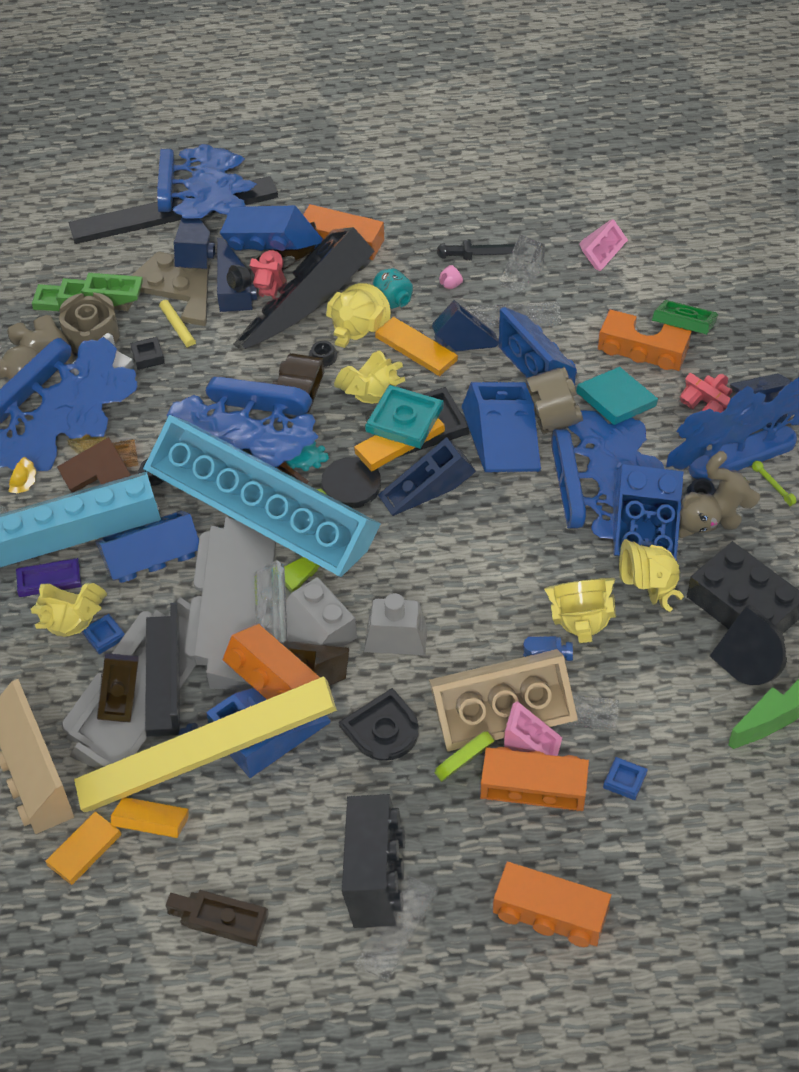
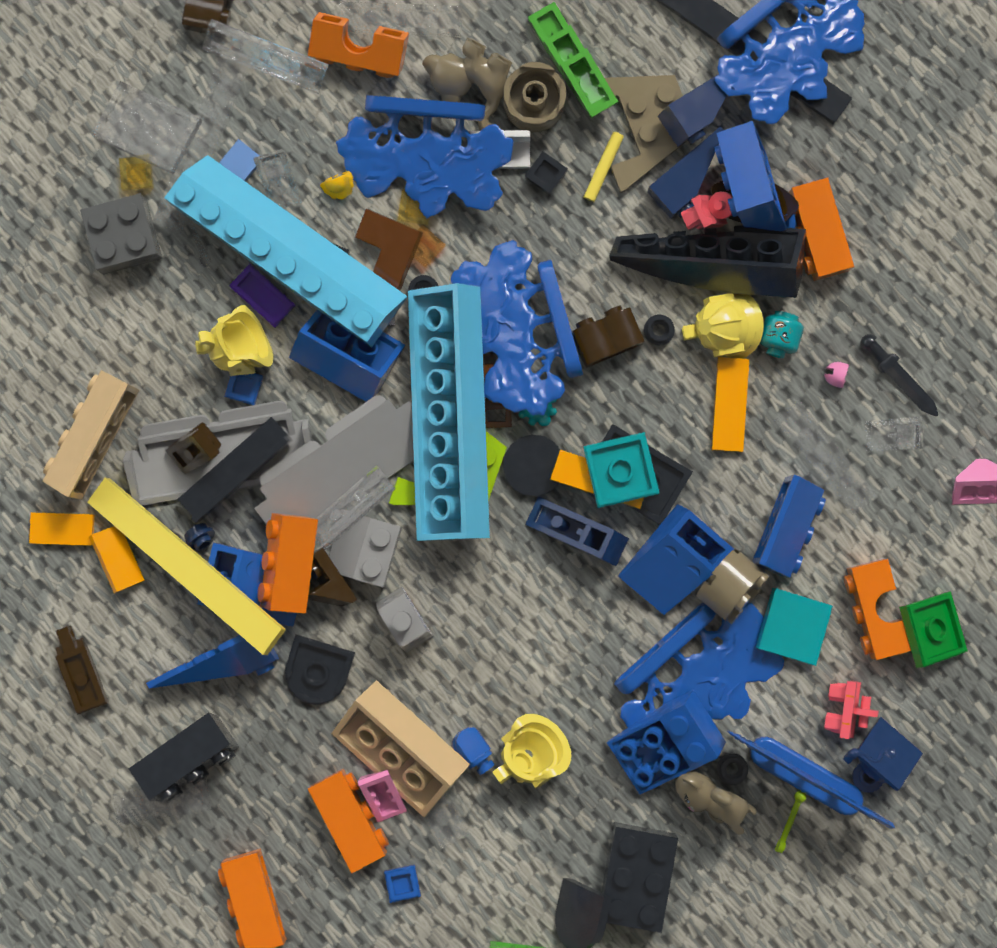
camera: 55 degrees right, 35 degrees up
black plate [226,264,251,293] -> none
light yellow helmet [334,350,405,404] -> none
dark blue slope [432,300,499,351] -> none
lime tile [434,731,495,782] -> none
light yellow helmet [619,539,684,612] -> none
none -> blue wedge [146,635,279,688]

